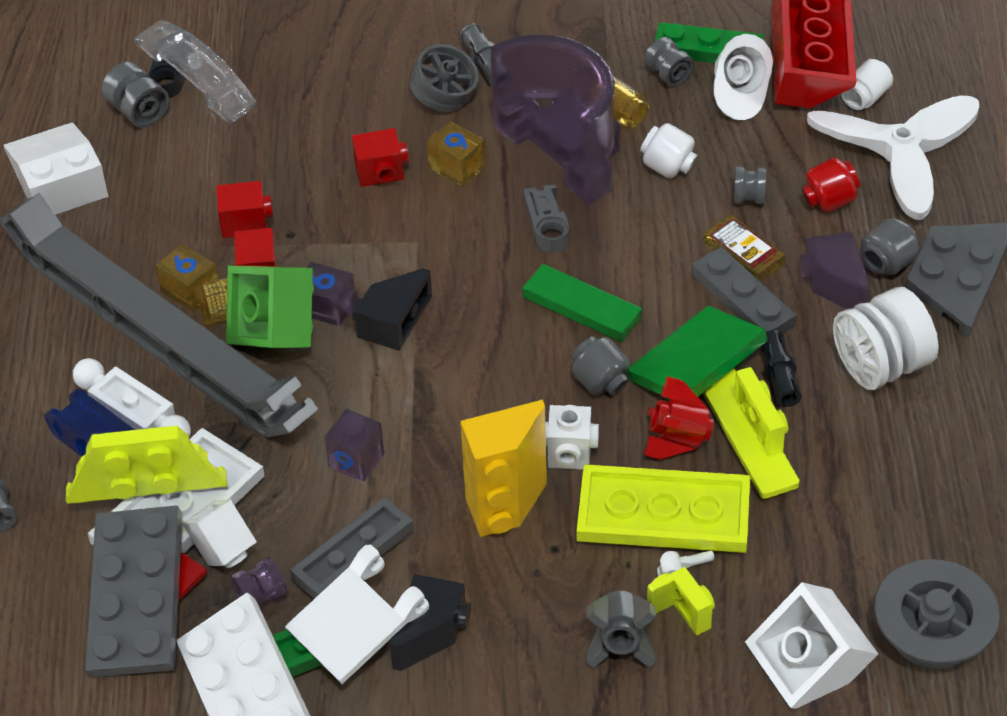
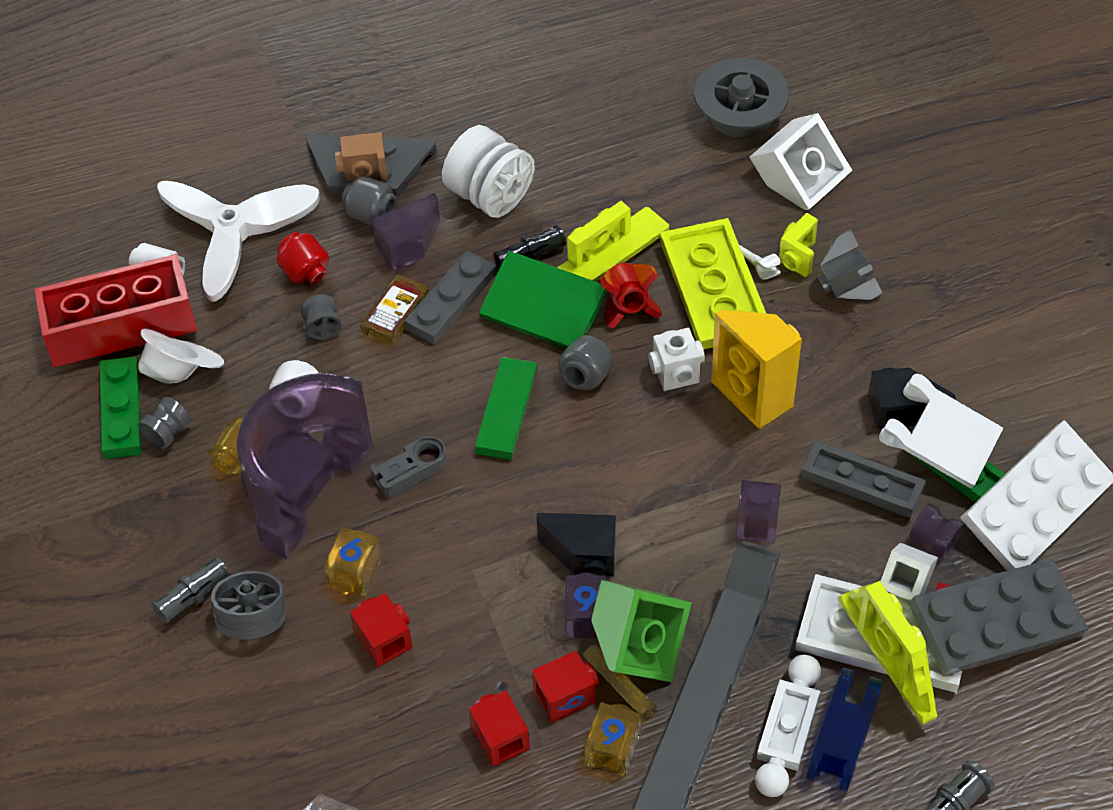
camera: 110 degrees left, 5 degrees up
none -> medium nougat brick [335,132,388,182]

